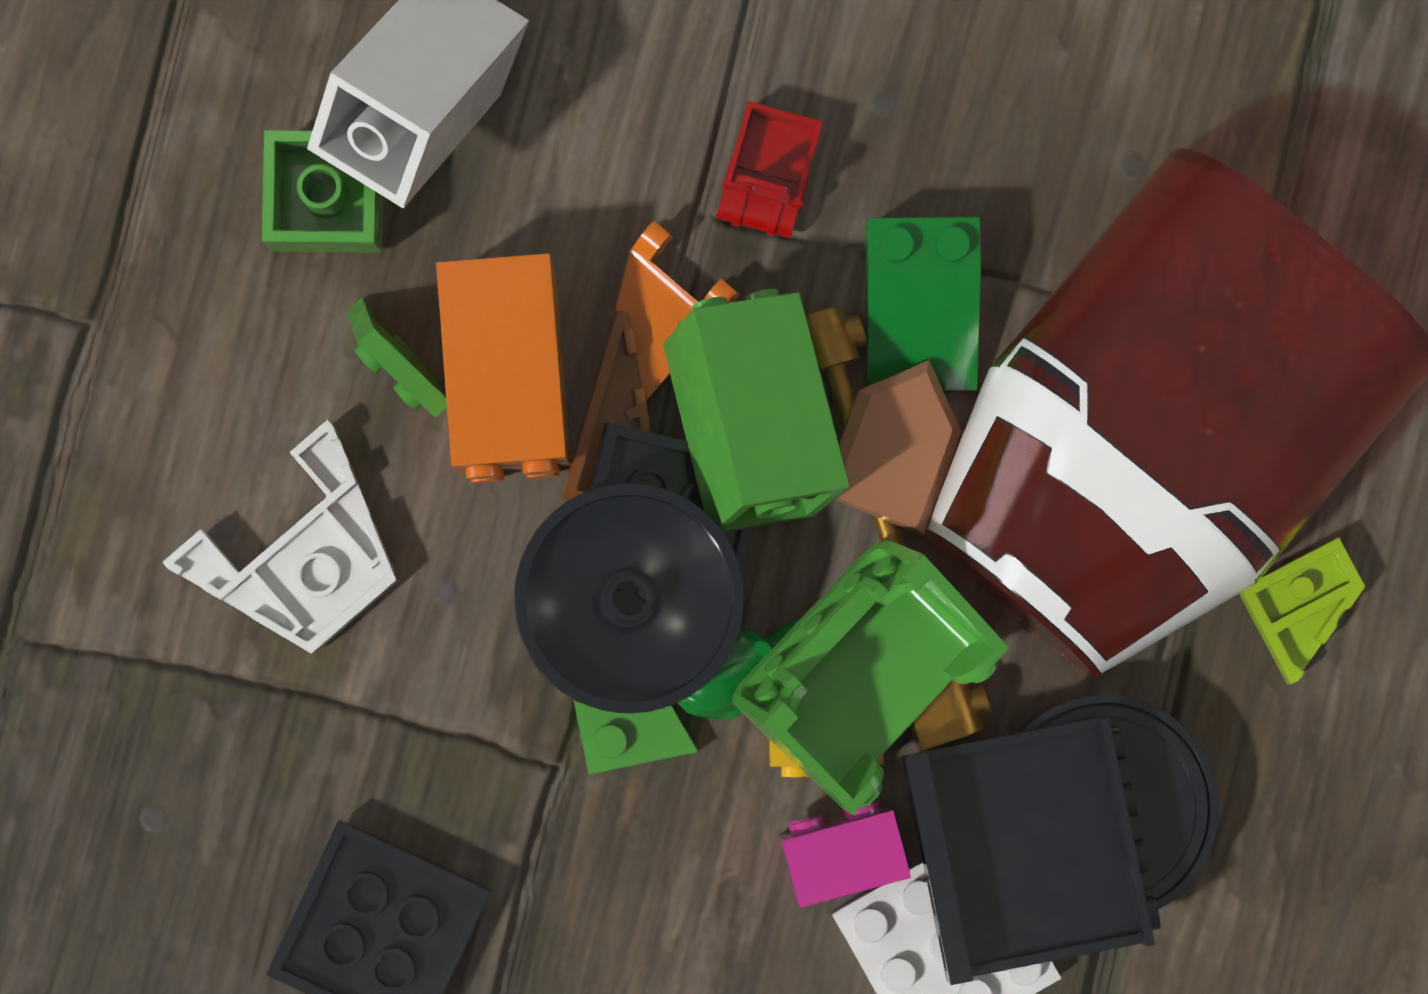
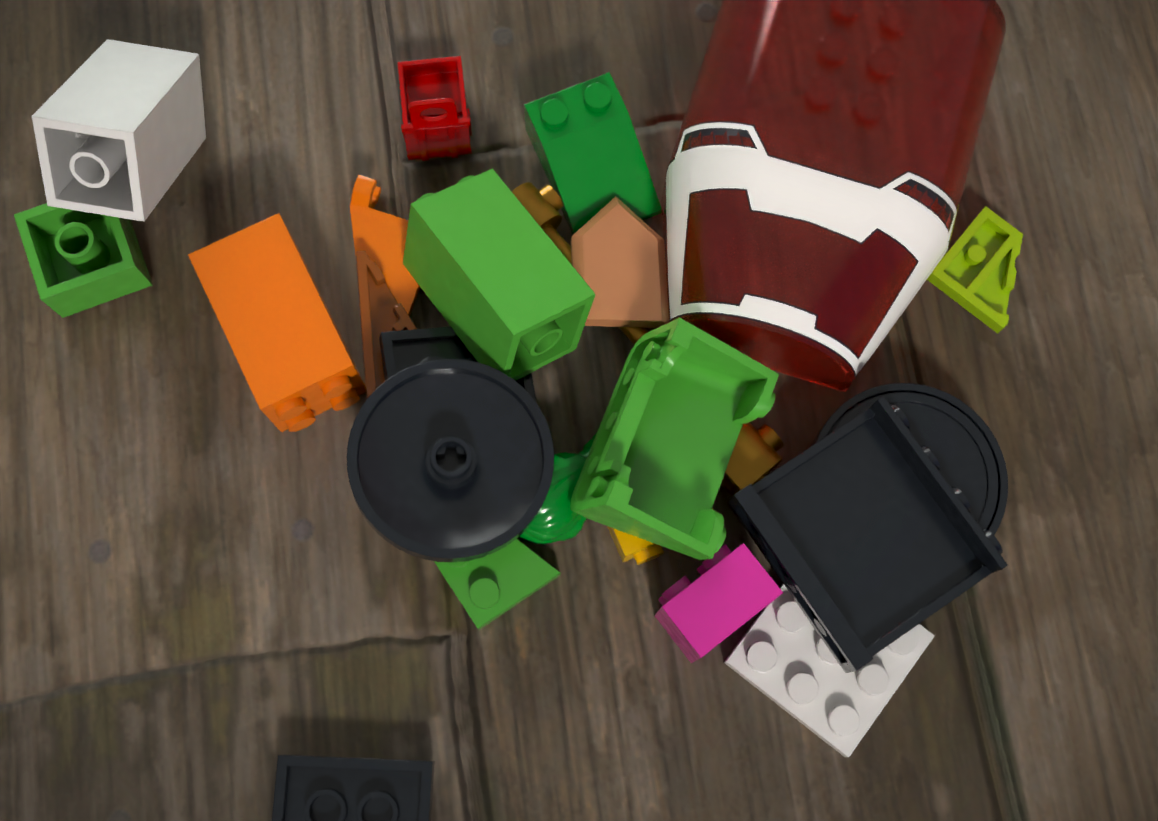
camera: 25 degrees left, 10 degrees down
white wing [162,420,399,654] -> none
bright green wing [346,297,447,418] -> none

